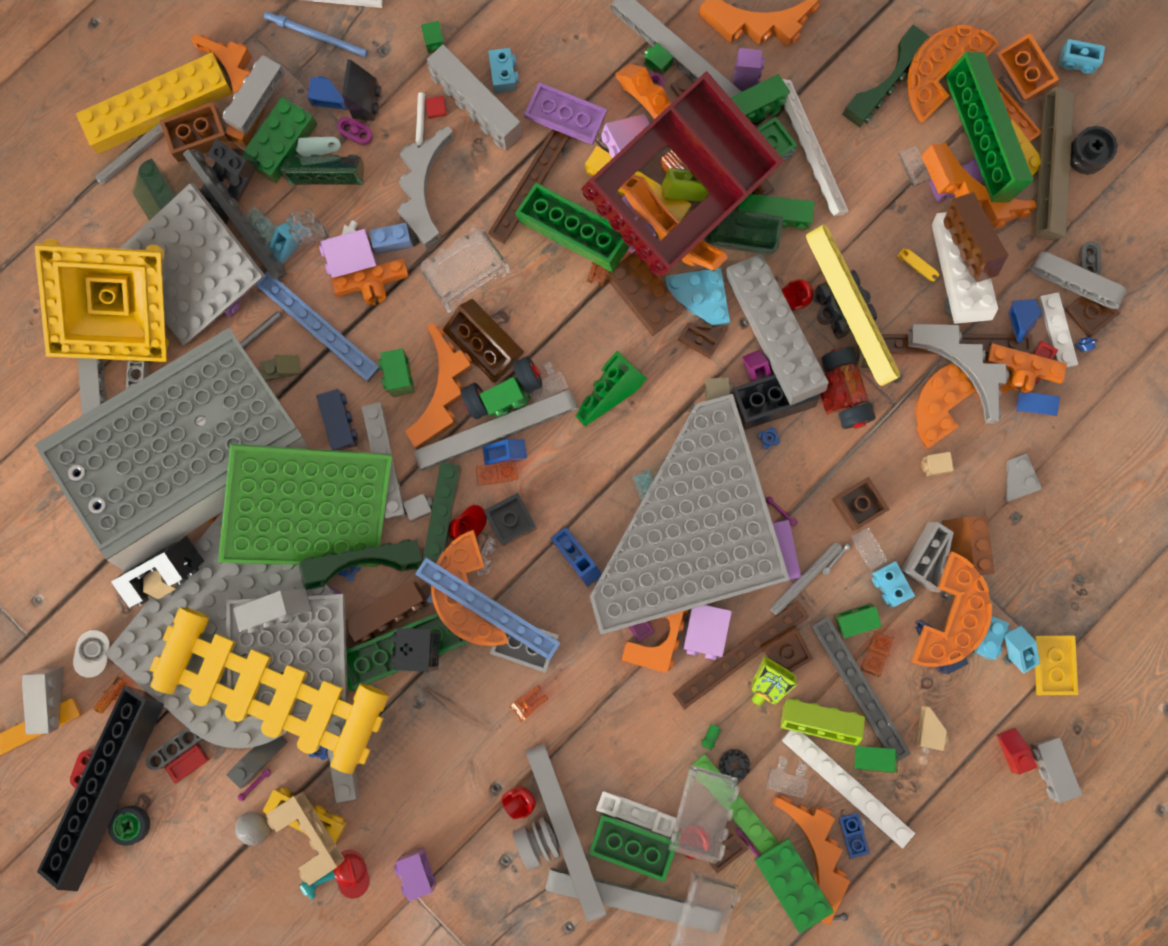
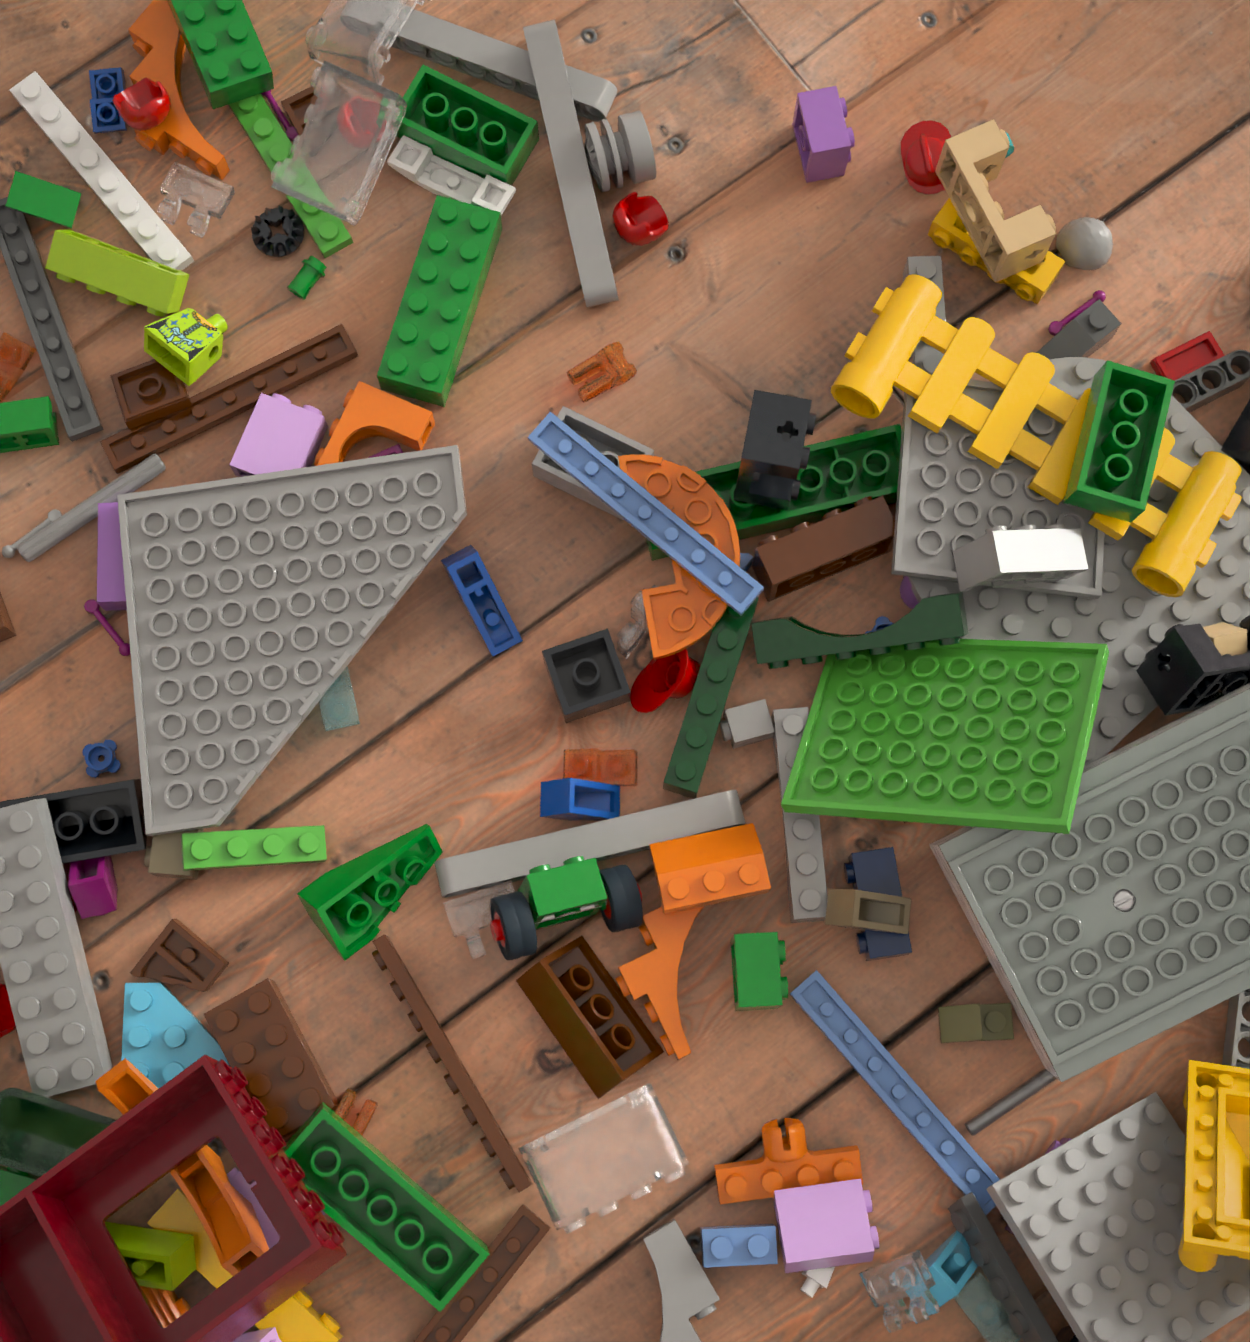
camera: 175 degrees left, 5 degrees down
none -> red hair [112,77,171,131]
none -> bright green plate [181,825,327,871]
none -> reddish brown plate [372,934,533,1193]
none -> green brick [377,195,502,407]
none -> orange slope [649,823,771,914]
none -> dark tan slope [825,889,911,934]
none -> green brick [1064,360,1175,523]

